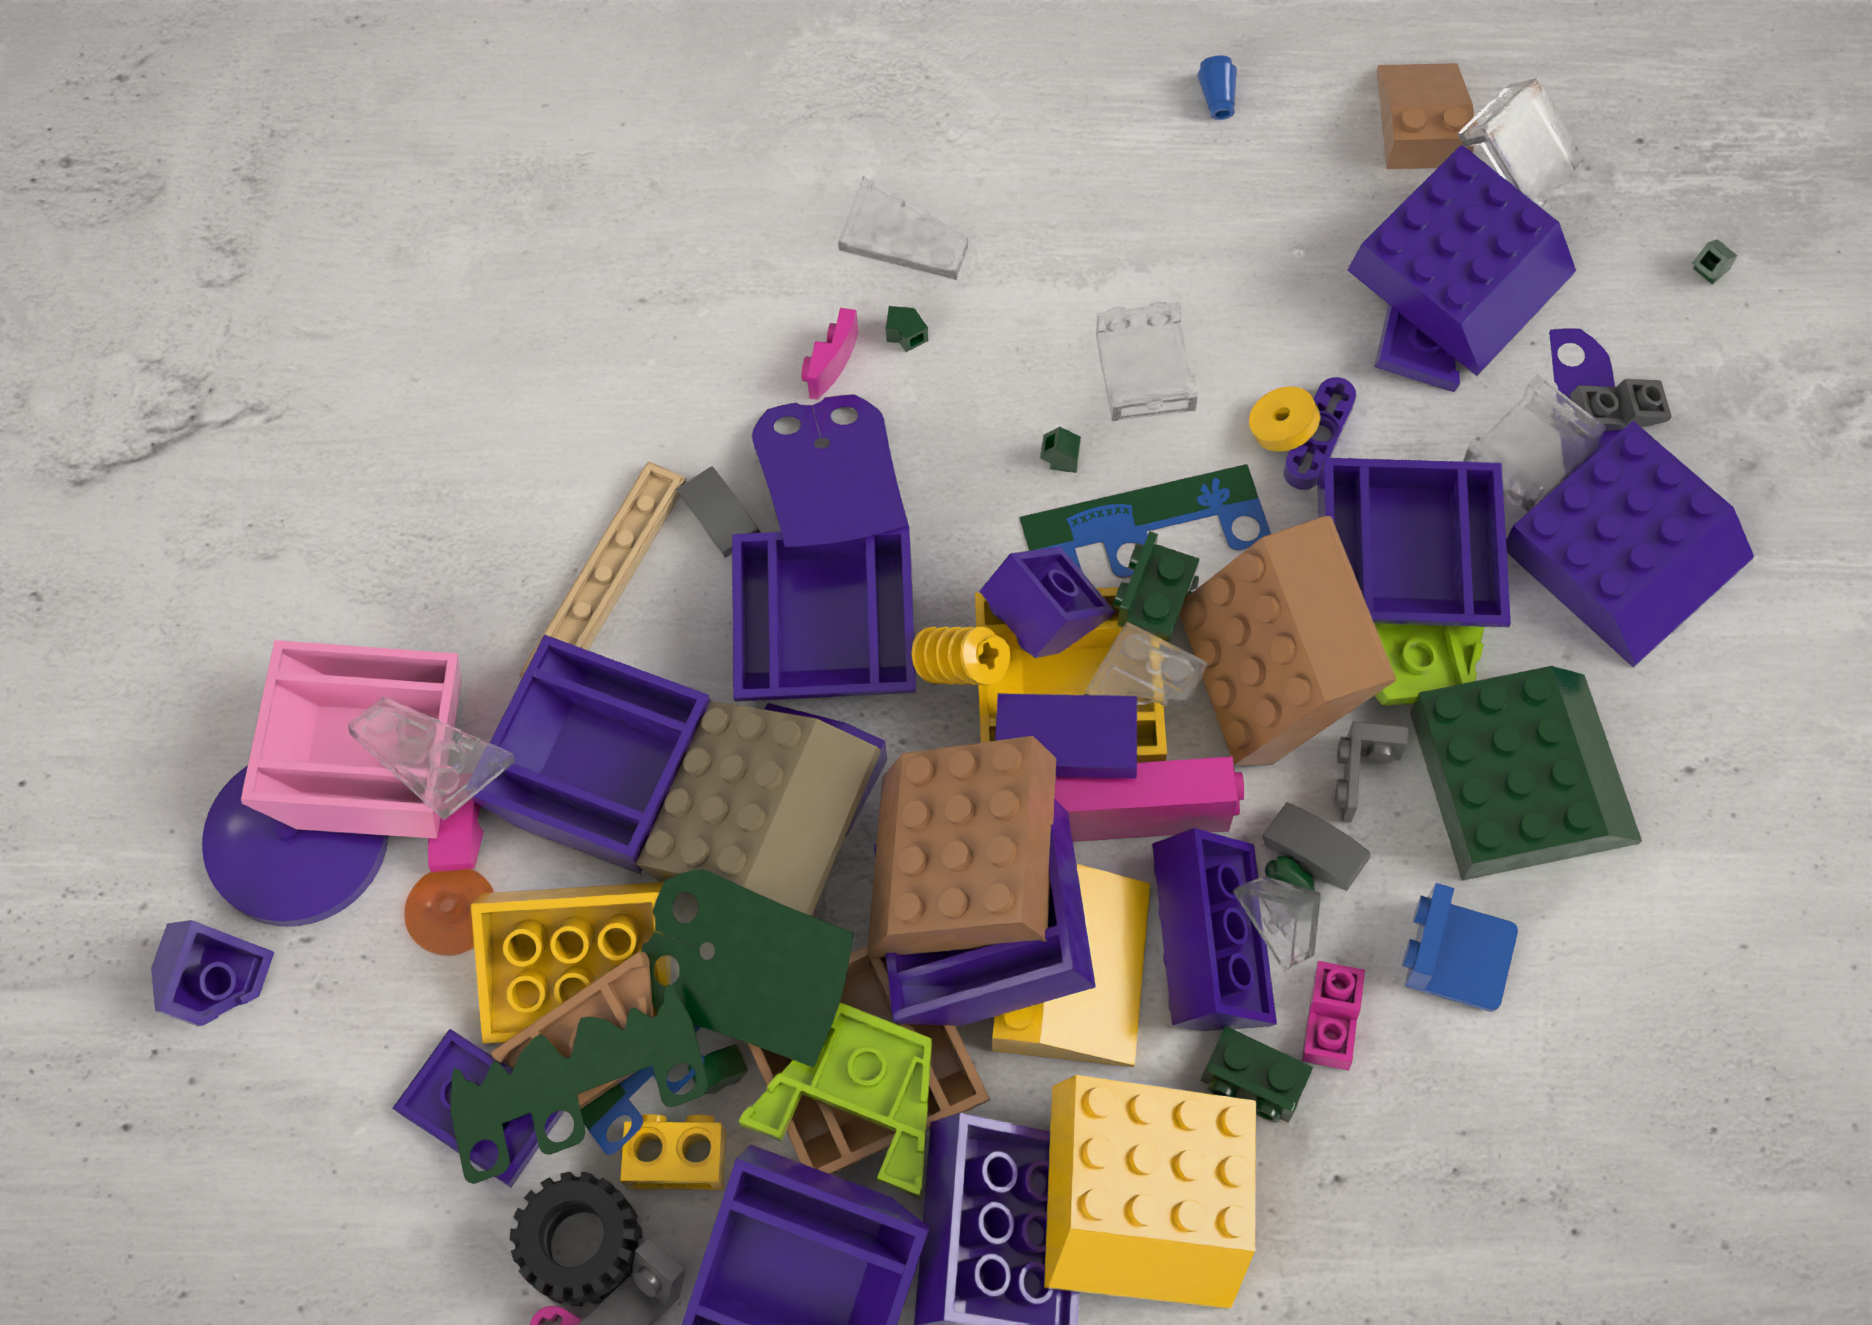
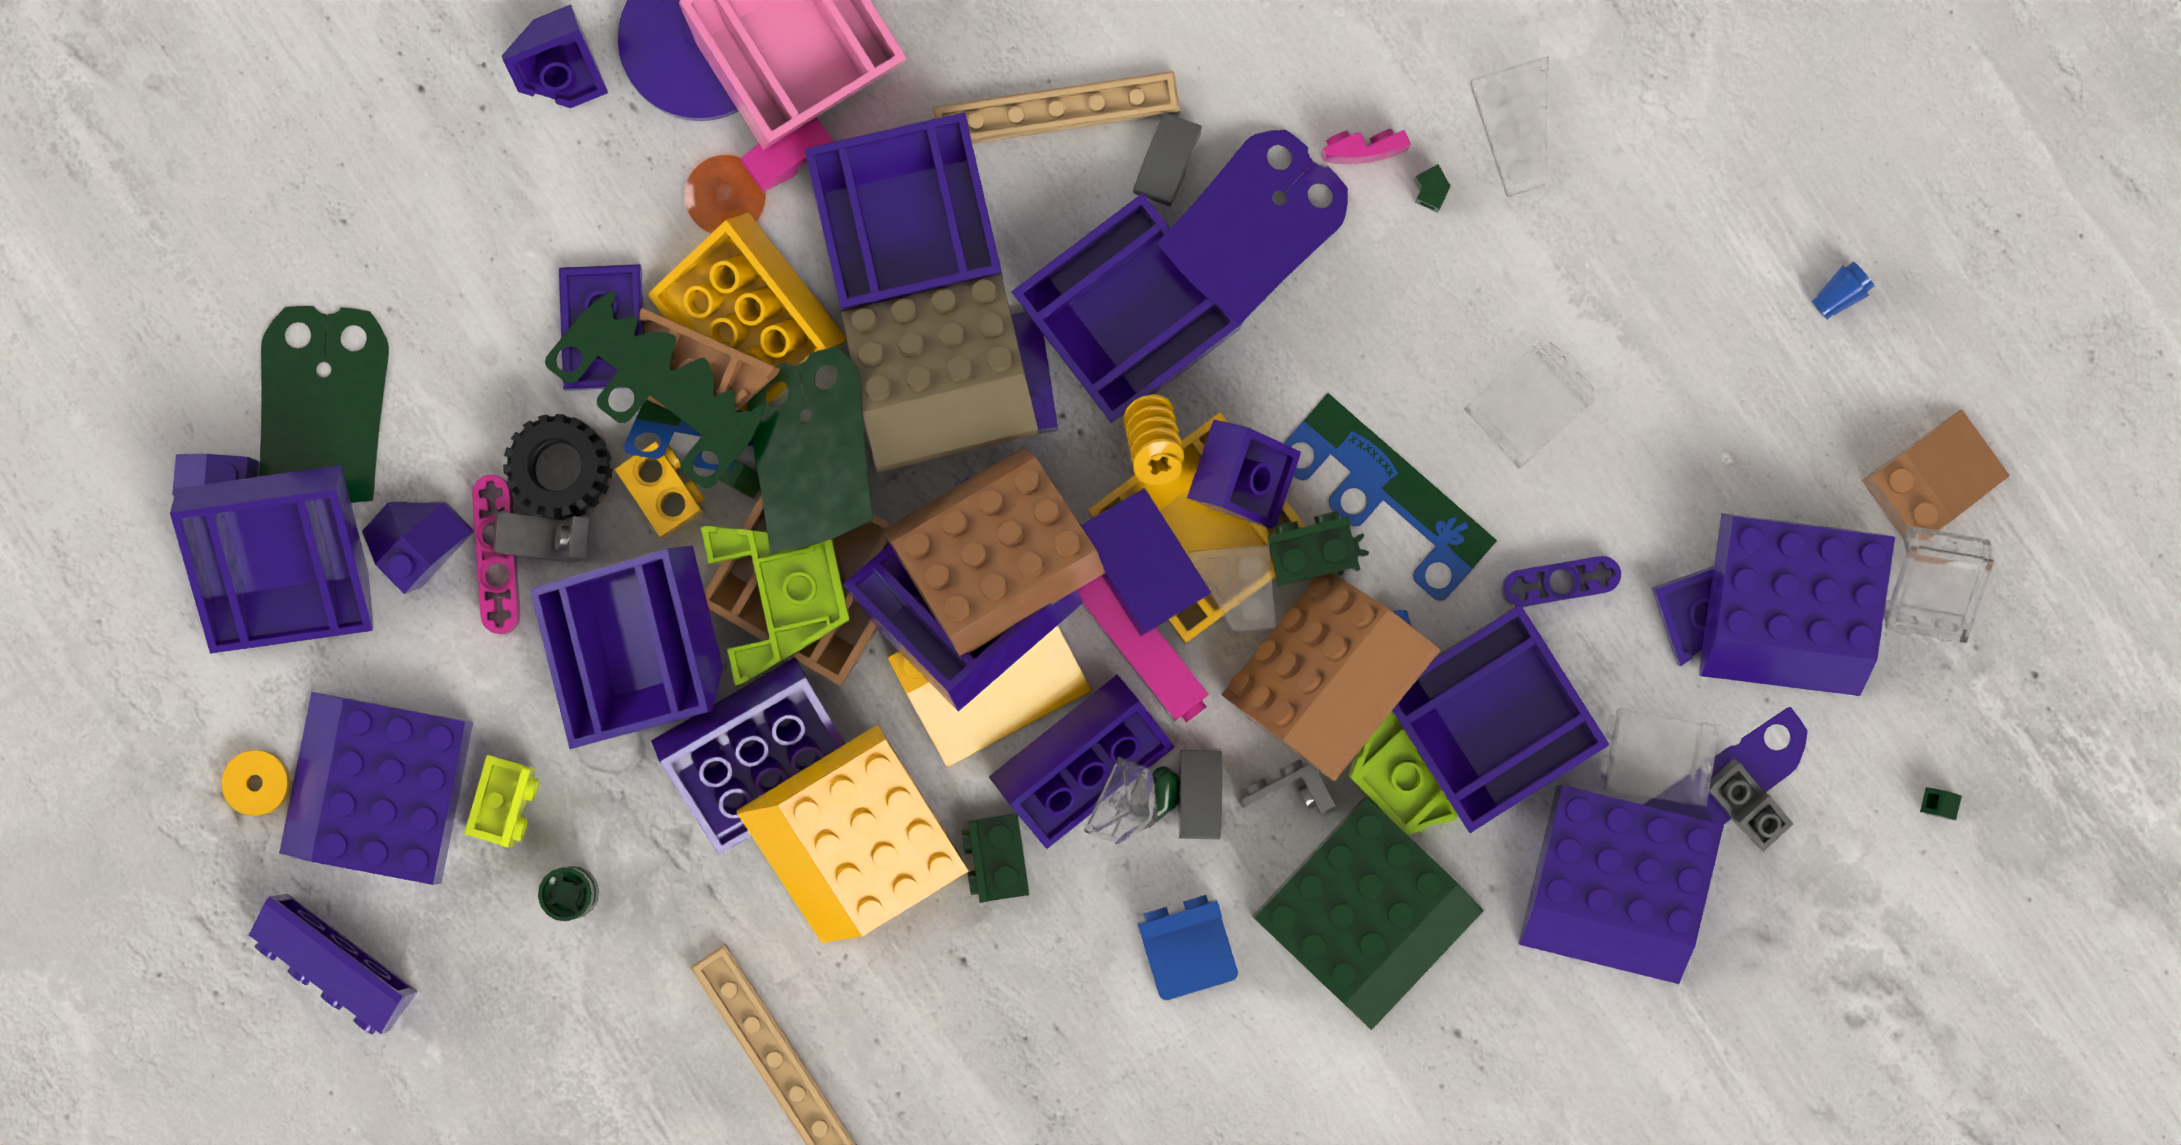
camera: 50 degrees right, 20 degrees up
clear wing [347,696,514,820] -> none
dark green piece [1040,426,1081,473] -> none
yellow piece [1249,386,1320,452] -> none
dark pink slope [1302,961,1365,1071] -> none

